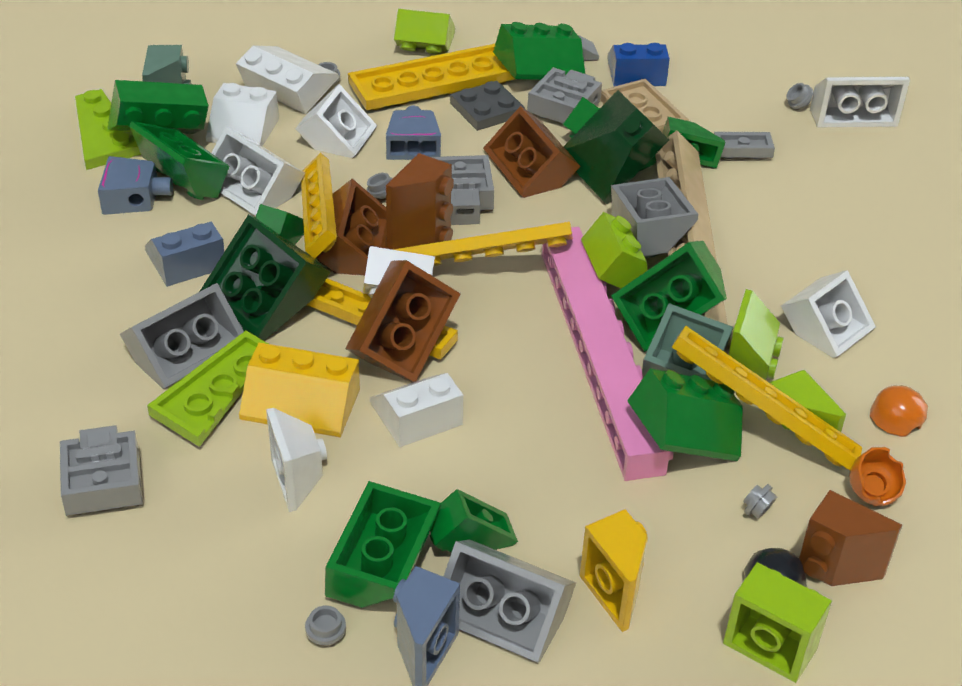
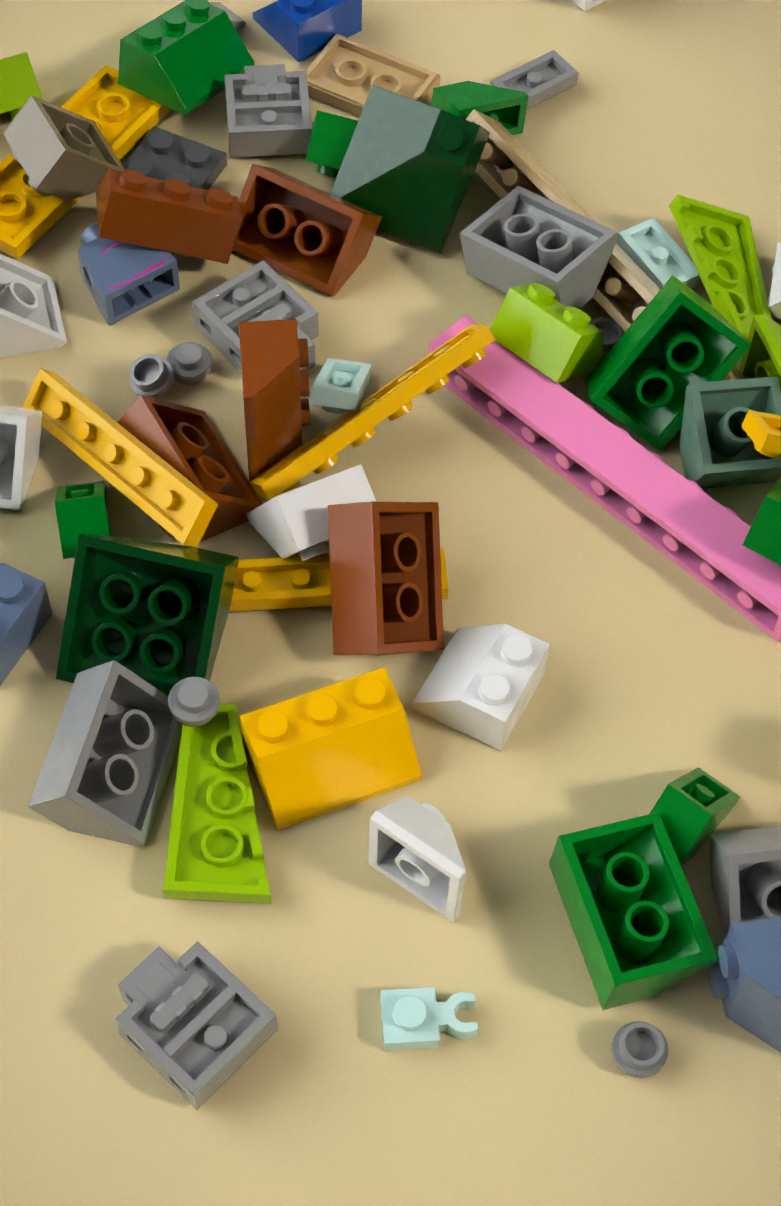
camera: 35 degrees left, 15 degrees up
none -> dark tan slope [3,95,125,201]
none -> dark orange slope [96,169,242,264]
none -> light grey plate [168,677,220,727]
none -> light aqua plate [310,358,372,414]
none -> light aqua plate [380,987,478,1051]
none -> light aqua plate [617,217,701,289]
none -> lime wing [669,195,772,339]

